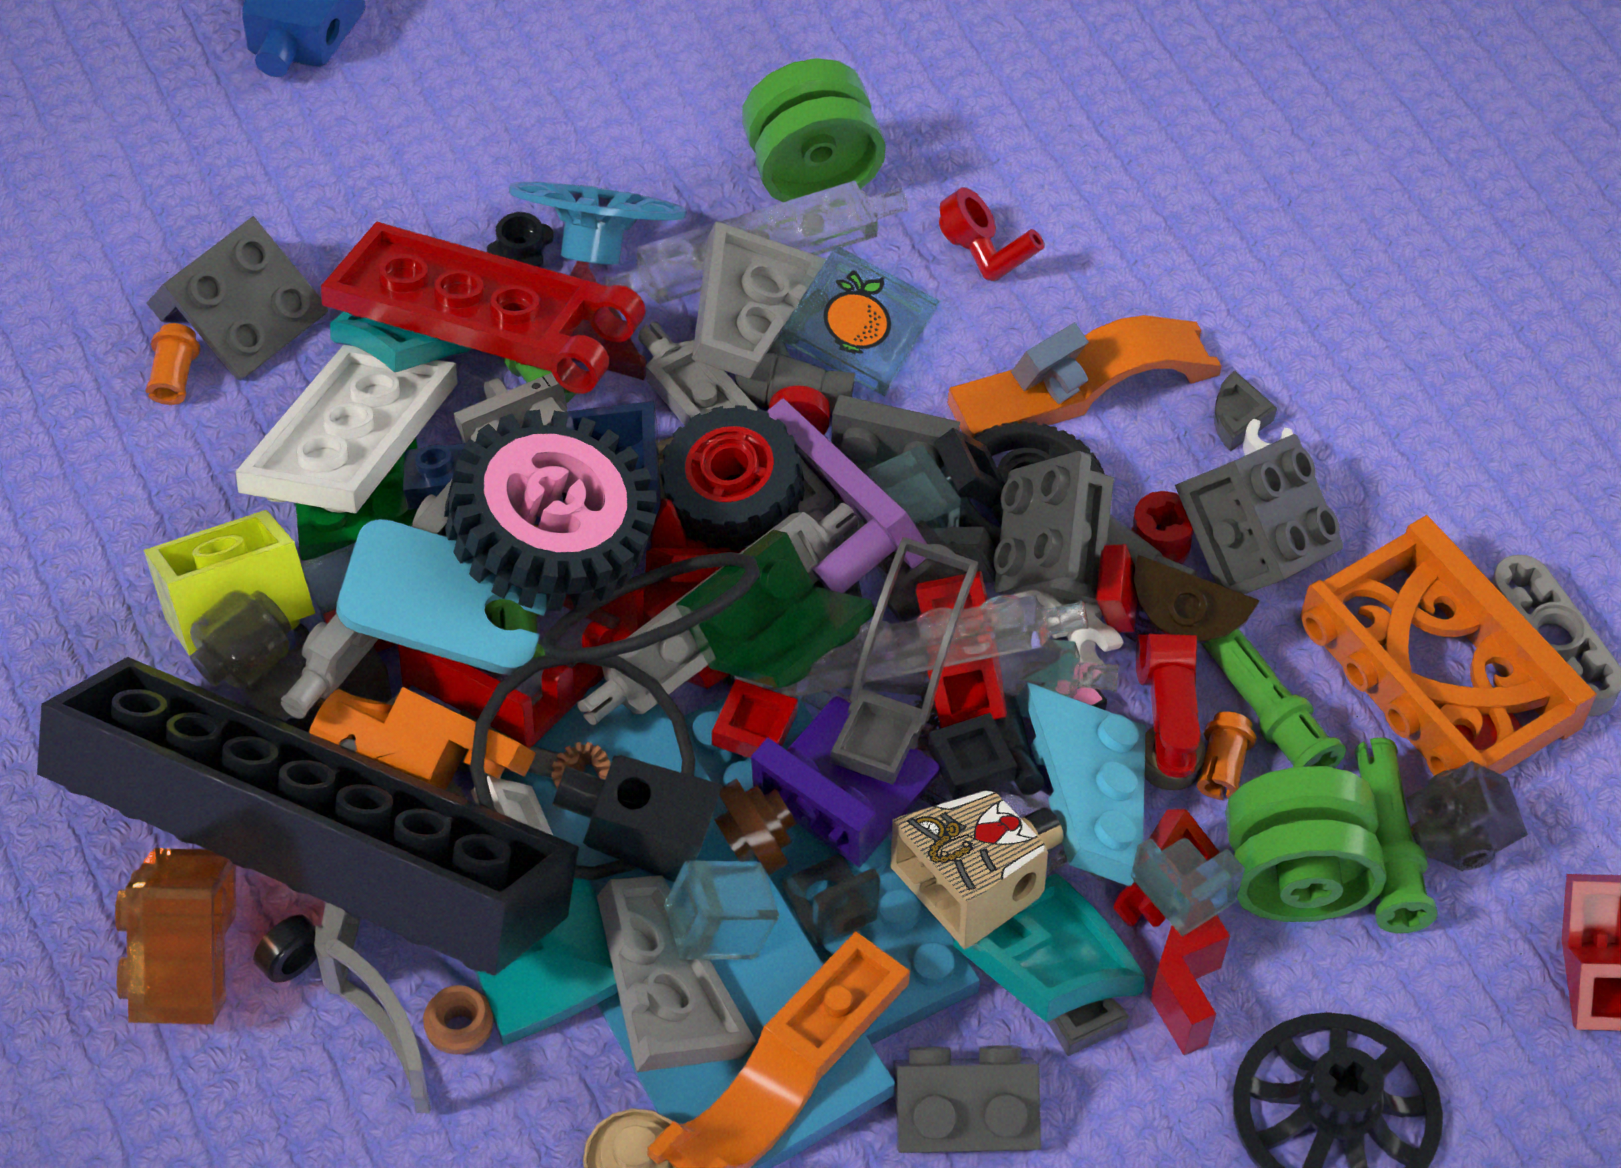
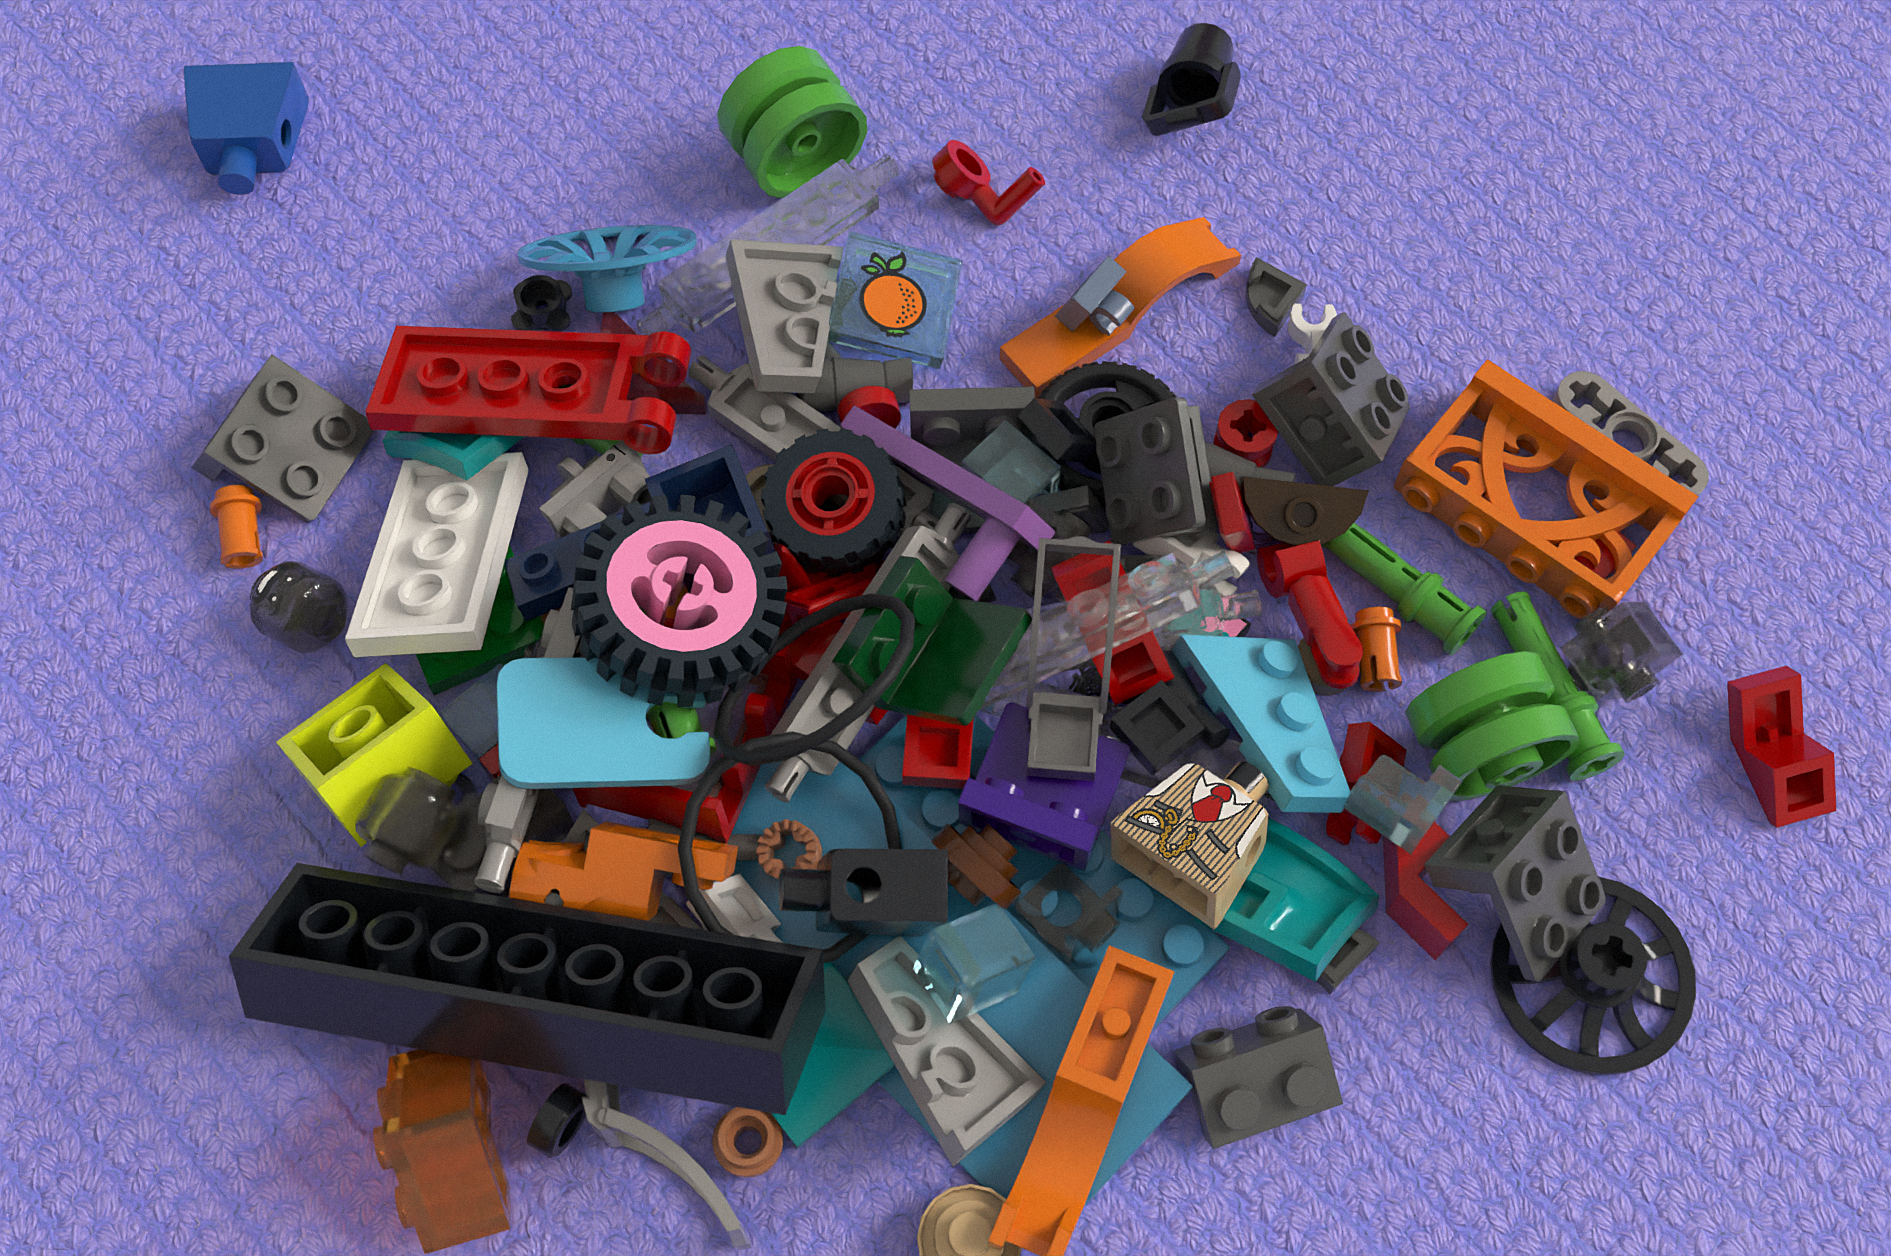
camera: 15 degrees left, 10 degrees up
none -> clear smoke head [250,561,348,653]
none -> black piece [1142,23,1241,136]
none -> dark grey bracket [1424,785,1606,982]

